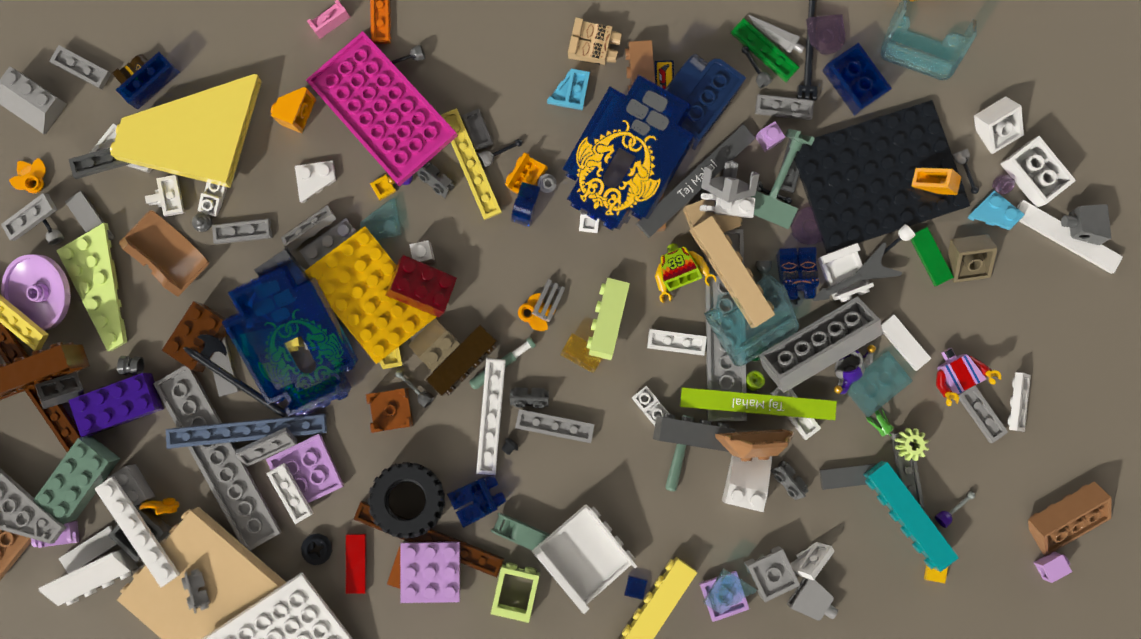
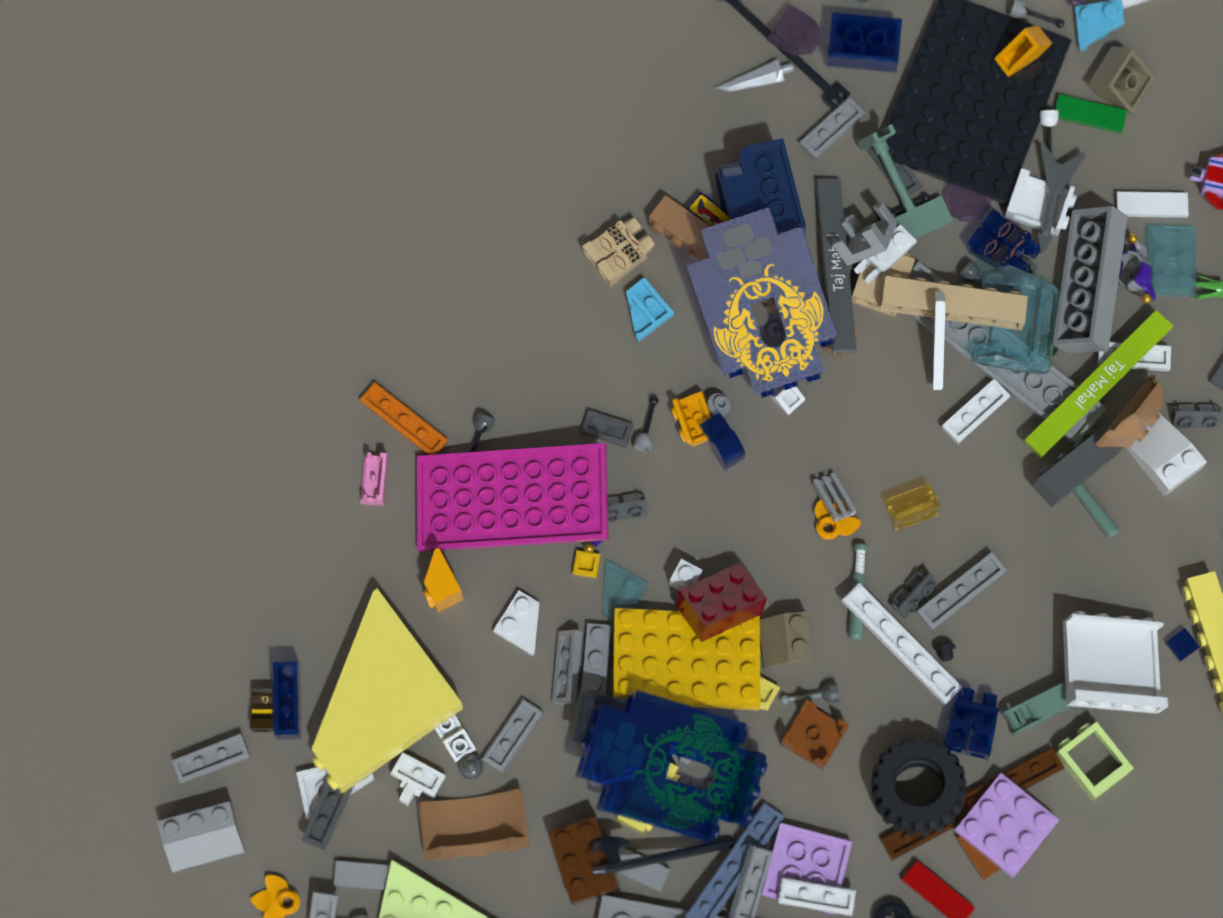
camera: 45 degrees left, 10 degrees down
dark brown brick [426,325,498,396] -> none
light yellow plate [441,108,502,220] -> none
yellowish green brick [586,278,630,360] -> none
white slope [632,386,669,426] -> none
torso [655,243,716,303] -> none
green tile [730,18,800,82] -> none
hinge [742,46,773,89] -> none
lime tile [746,370,765,391] -> none
lavender brick [755,121,785,152] -> none
none -> white tile [932,292,945,390]

